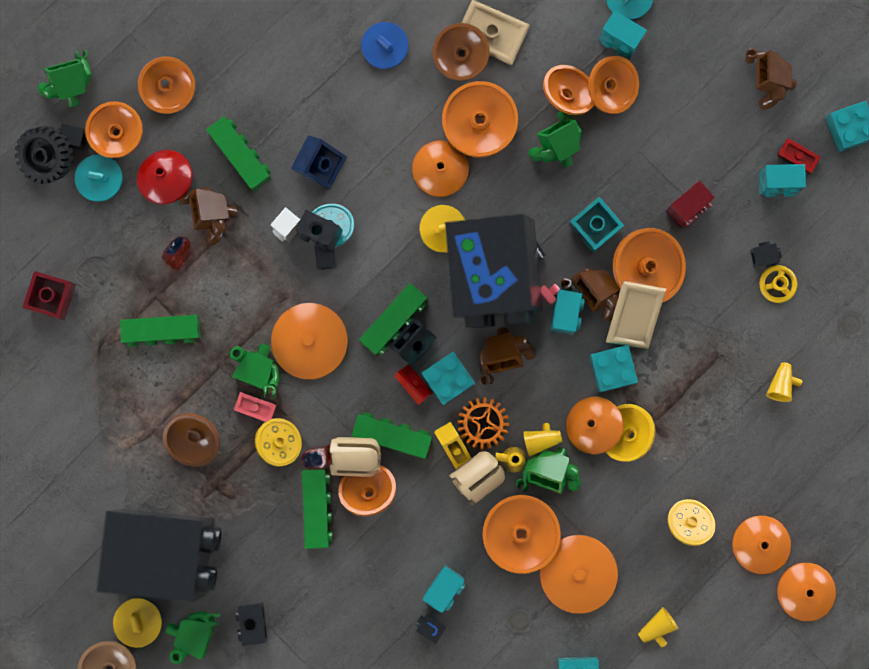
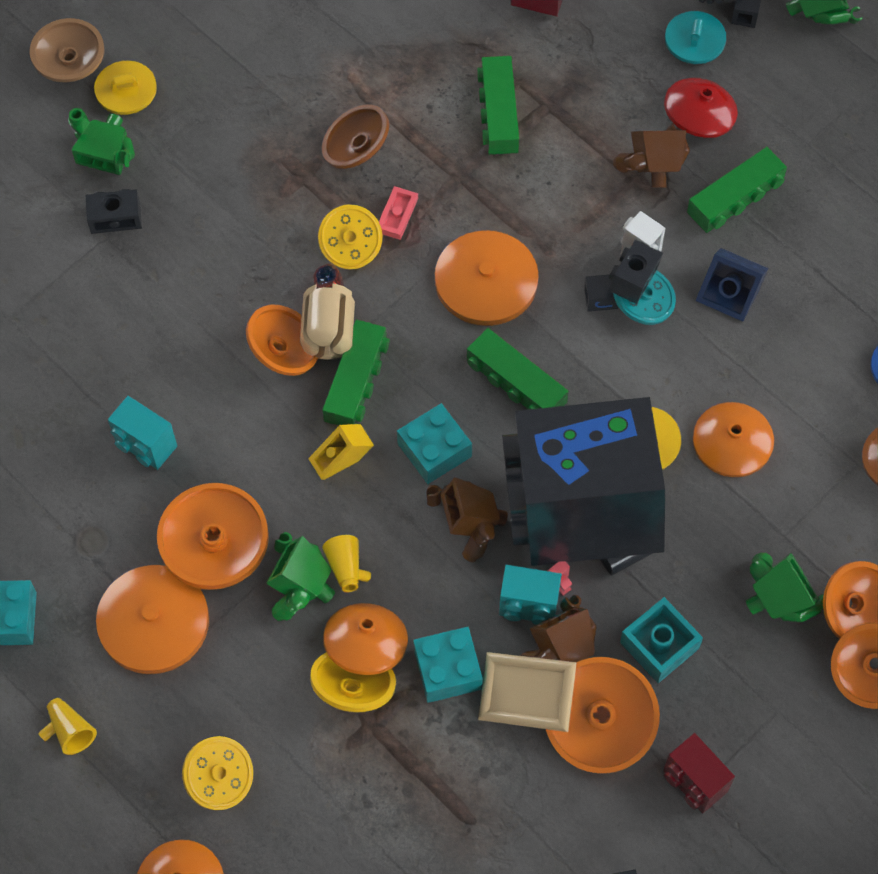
camera: 85 degrees right, 20 degrees down
orange dish [85,101,143,158] -> none
black brick [97,509,222,602] -> none
orange dish [138,56,195,114] -> none
clear red rock [161,236,191,270] -> none
green torso [230,343,280,399] -> none
green brick [302,469,333,549] -> none
black brick [389,318,437,366] -> none
red plate [394,364,433,405] -> none
black brick [415,613,446,644] -> none
orange dish [442,81,518,158] -> none
tan cylinder [449,451,505,506] -> none
orange gear [457,397,509,449] -> none
yellow piece [495,447,527,473] -> none

